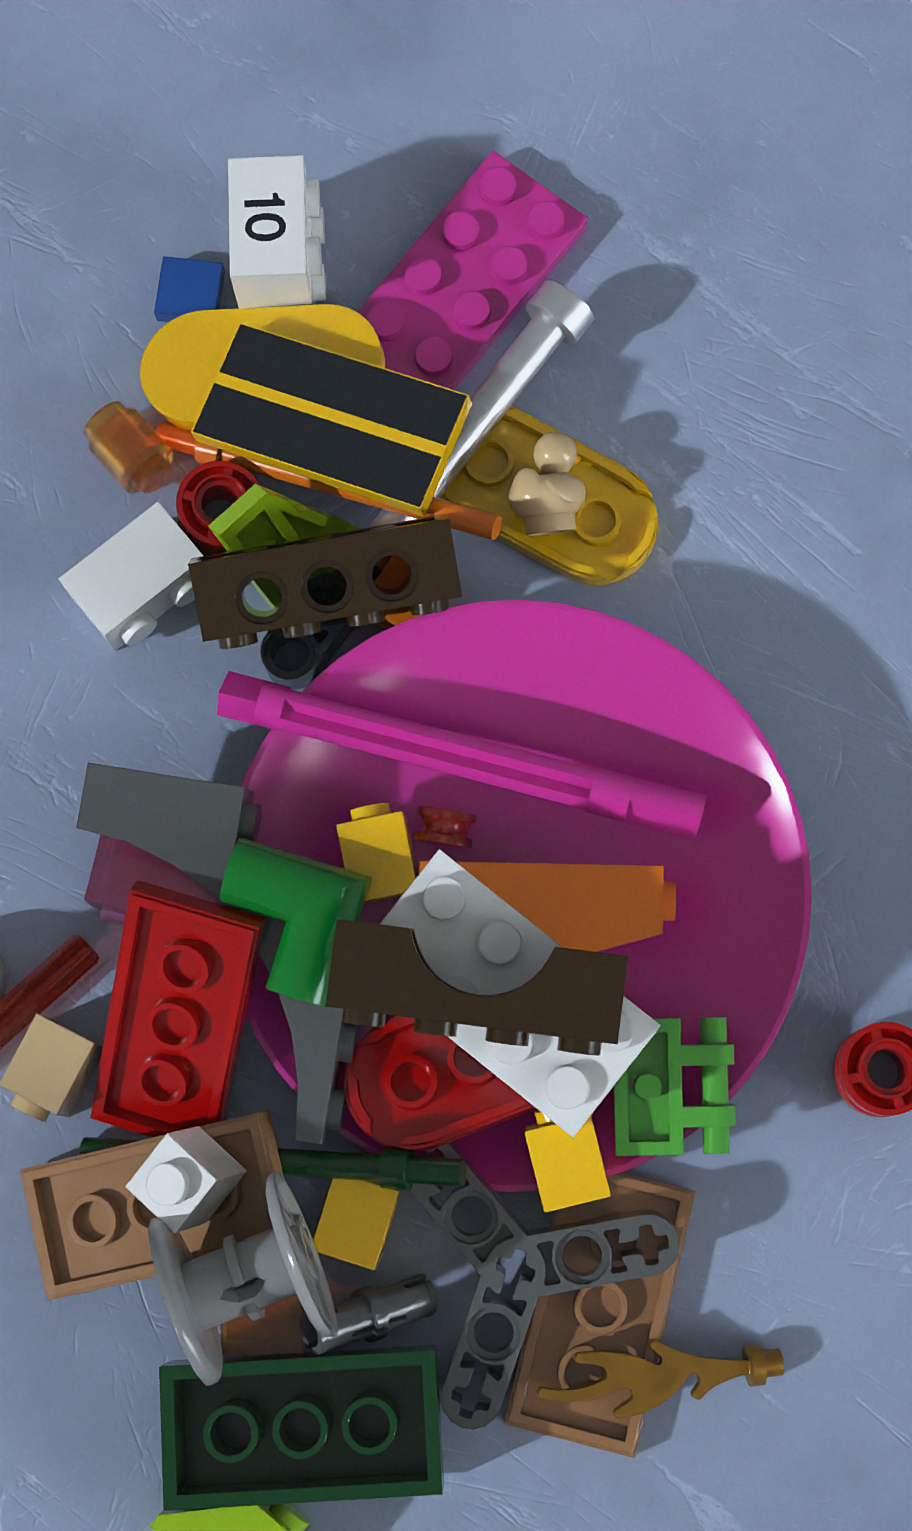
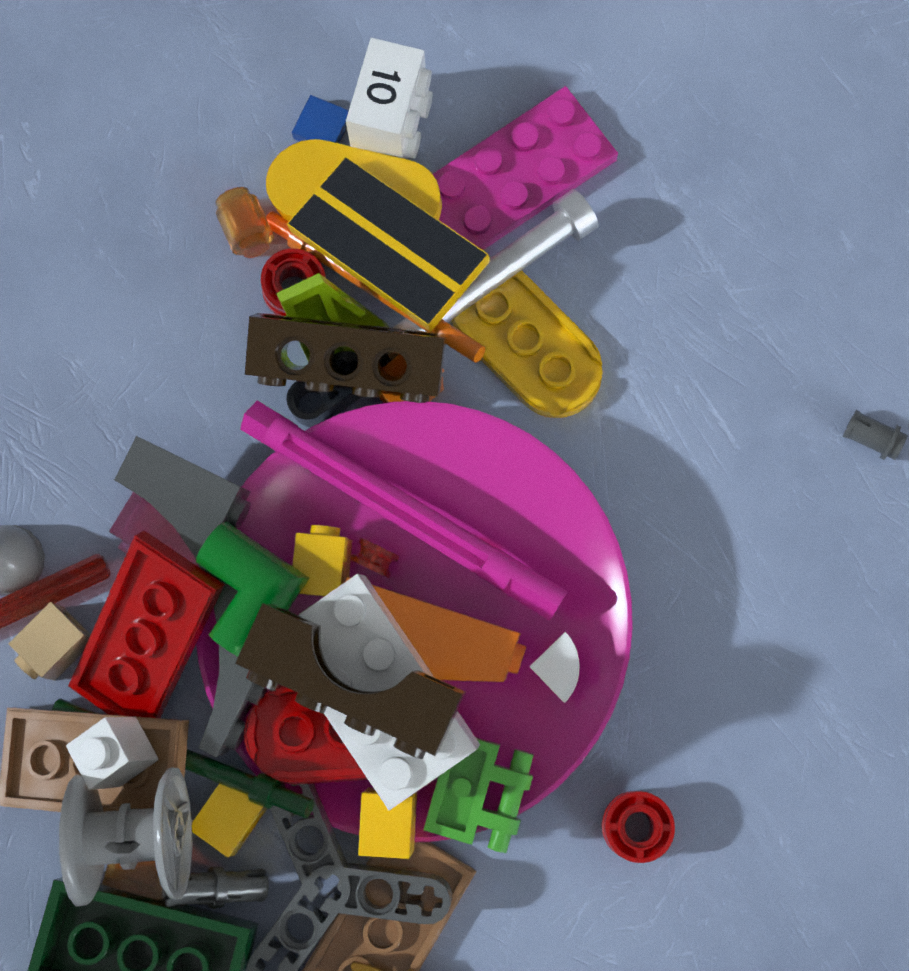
camera: 15 degrees right, 0 degrees up
white brick [58,501,203,651] -> none
tan animal [508,432,586,536] -> none
none -> white tile [529,632,580,703]

